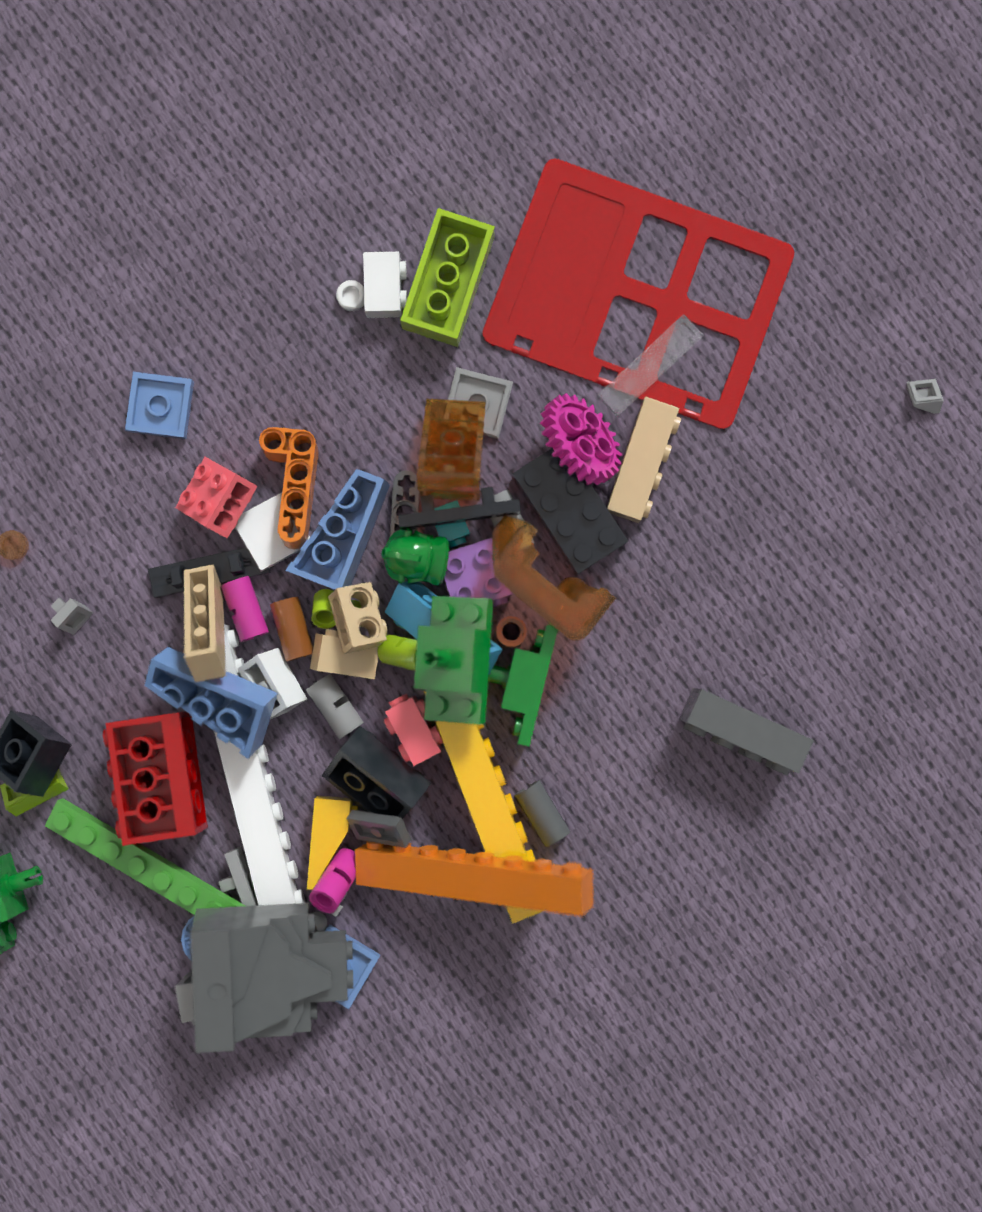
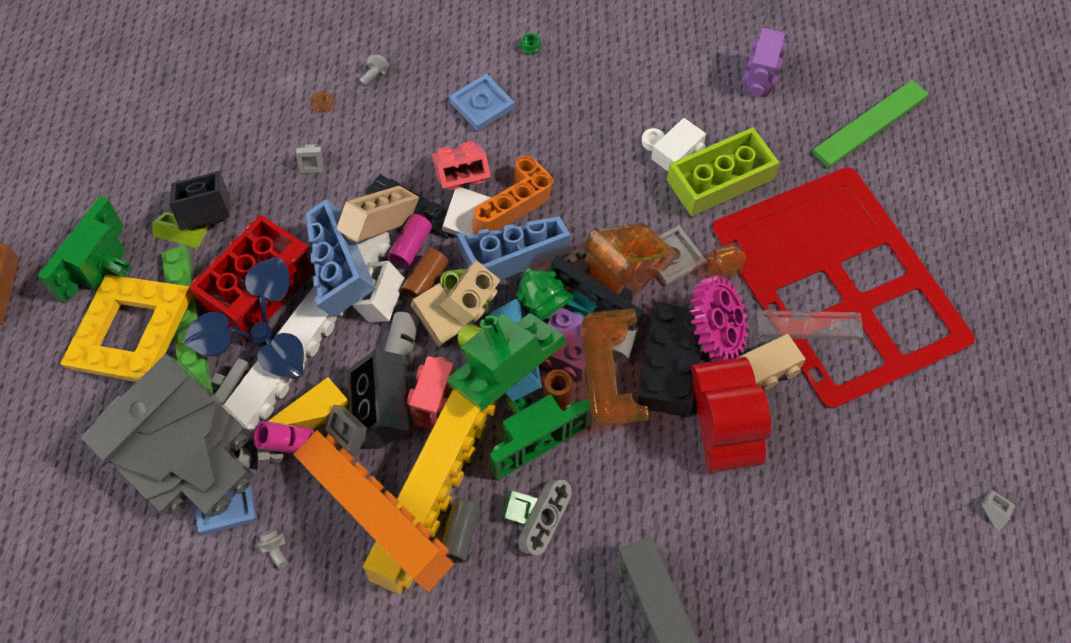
camera: 45 degrees right, 25 degrees down
none -> yellow plate [60,274,193,382]
none -> dark blue plant [184,257,304,378]
none -> light grey plate [256,529,288,569]
none -> light grey plate [360,55,389,86]
none -> plate [502,491,538,526]
none -> green plate [519,33,541,54]
none -> light grey beam [519,480,572,555]
none -> red brick [690,357,771,473]
none -> clear orange head [707,243,747,279]
none -> medium lavender brick [742,28,787,97]
none -> bright green tile [812,80,929,169]

